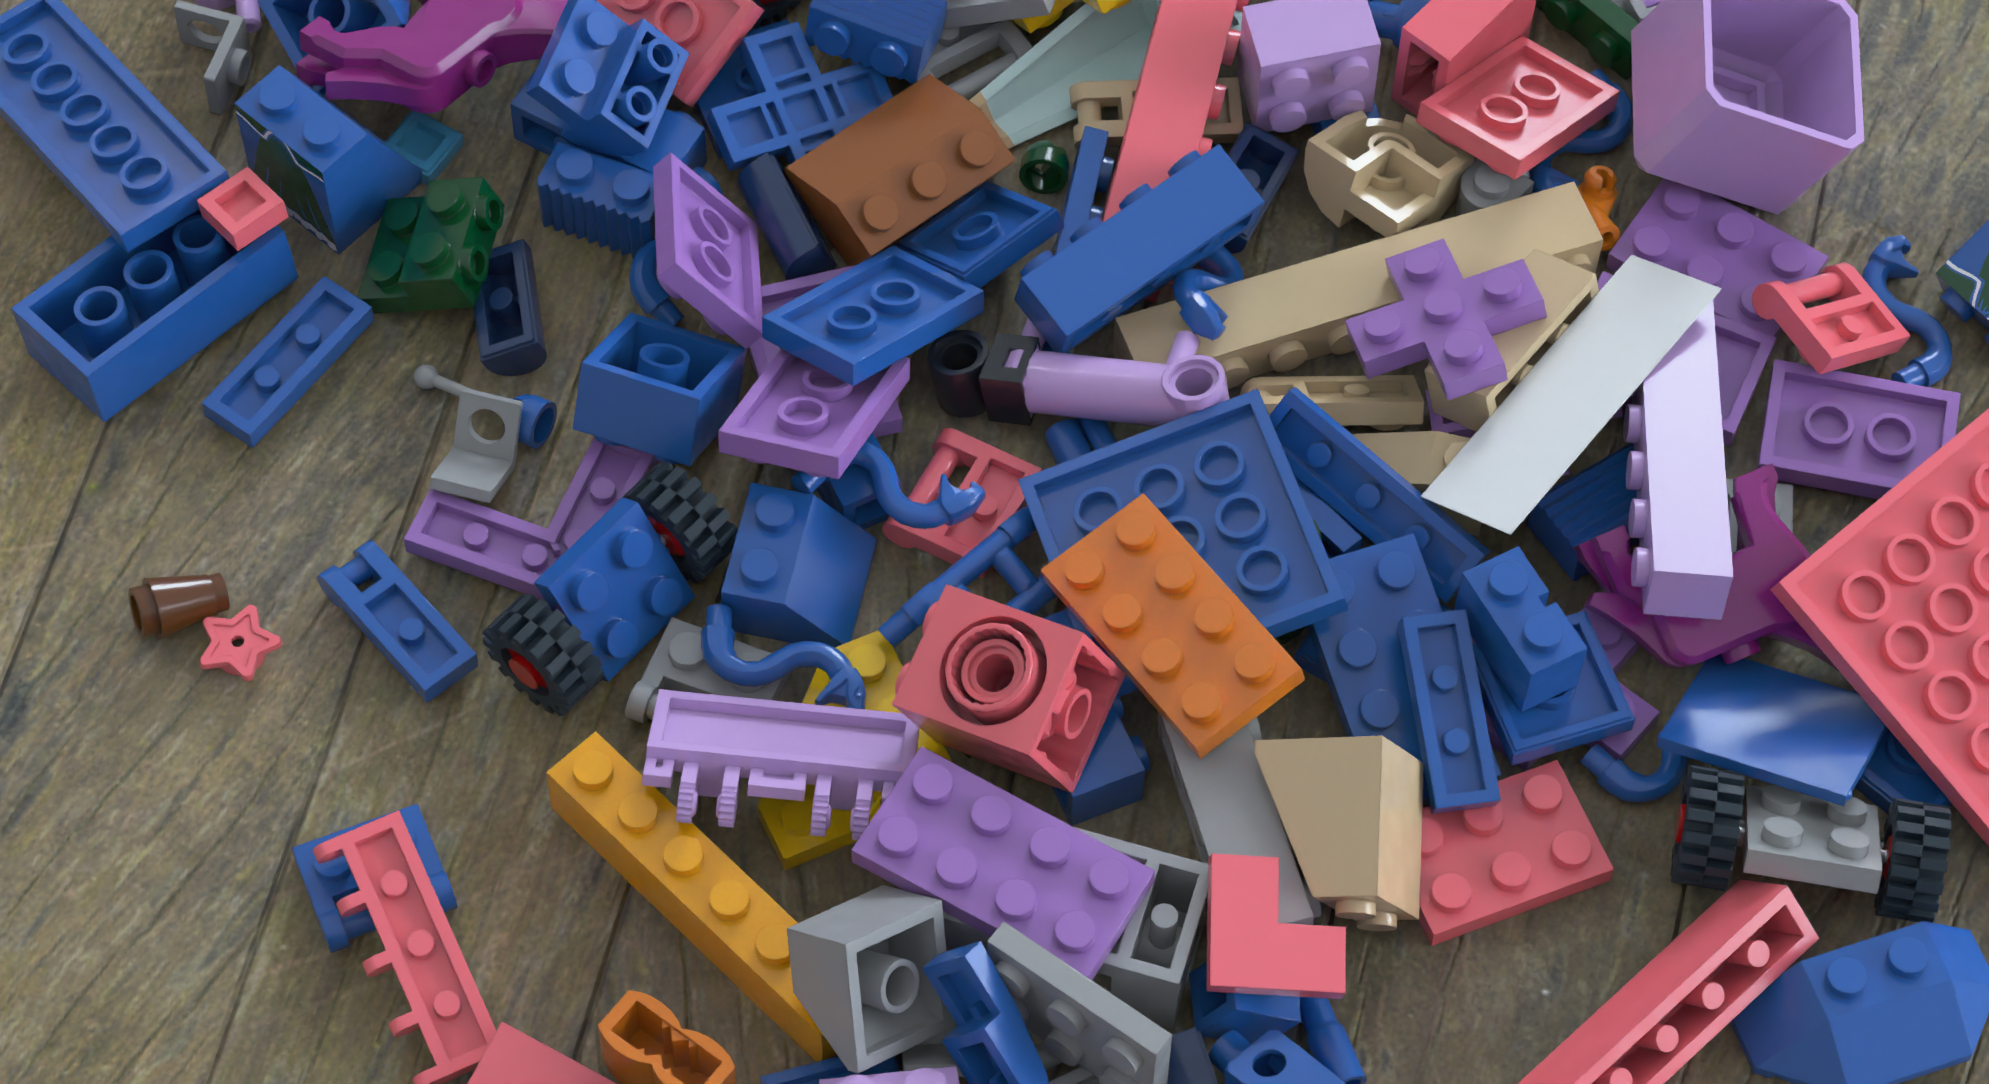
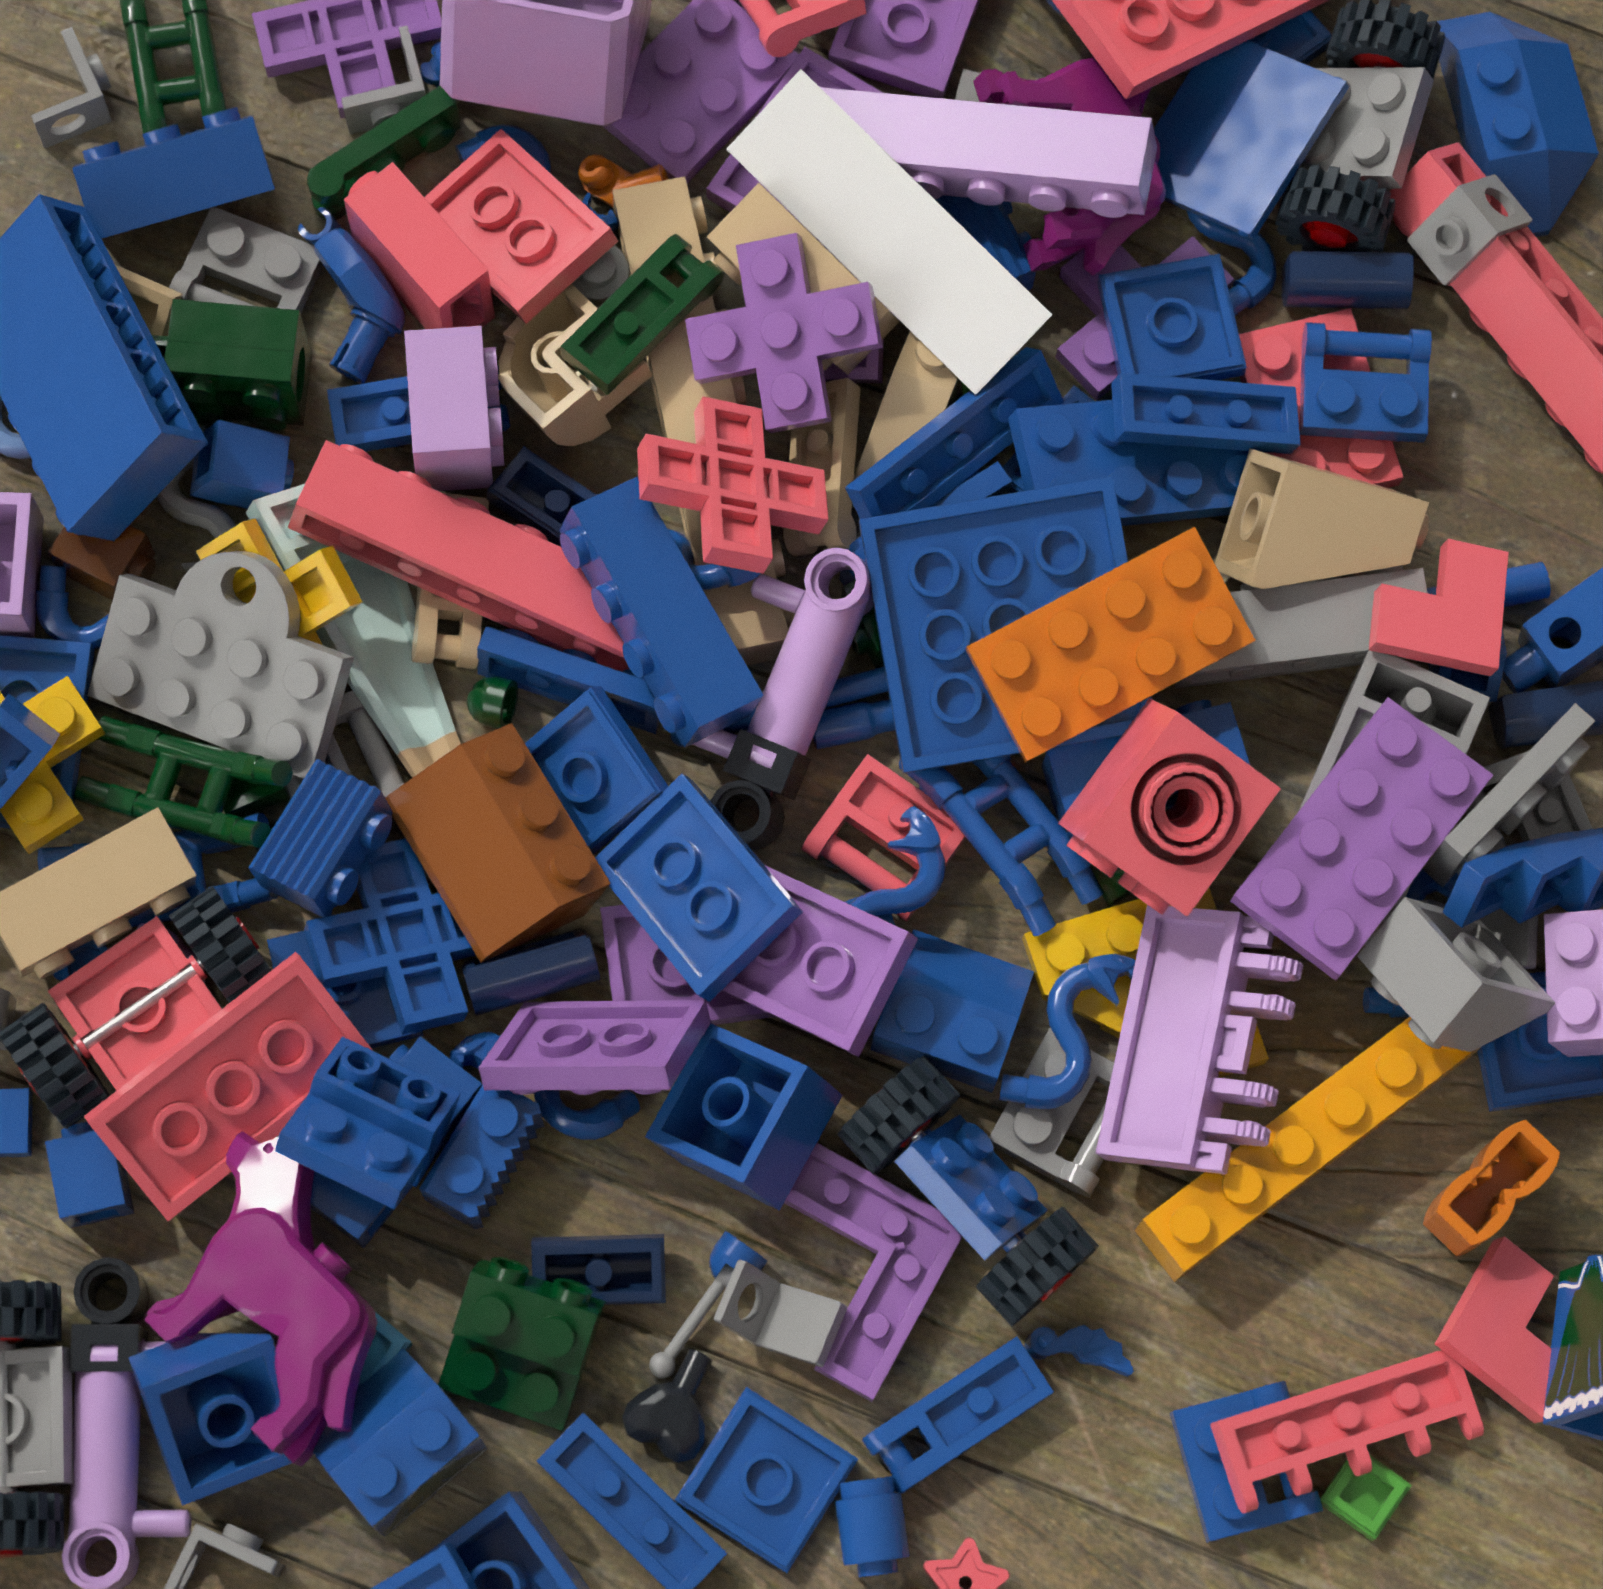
camera: 85 degrees left, 15 degrees up
coral plate [197,166,289,251] -> none
blue piece [1454,546,1587,712] -> none
none -> dark green plate [561,234,725,395]
none -> black rock [622,1349,712,1463]
none -> coral plate [637,396,829,574]
none -> blue tile [674,1387,858,1574]
none -> blue brick [835,1476,910,1577]
none -> blue piece [1025,1325,1134,1377]
none -> dark blue brick [1281,251,1413,309]
none -> blue plate [1300,322,1432,443]
none -> bright green tile [1320,1454,1412,1541]
none -> light grey bracket [1407,174,1533,285]

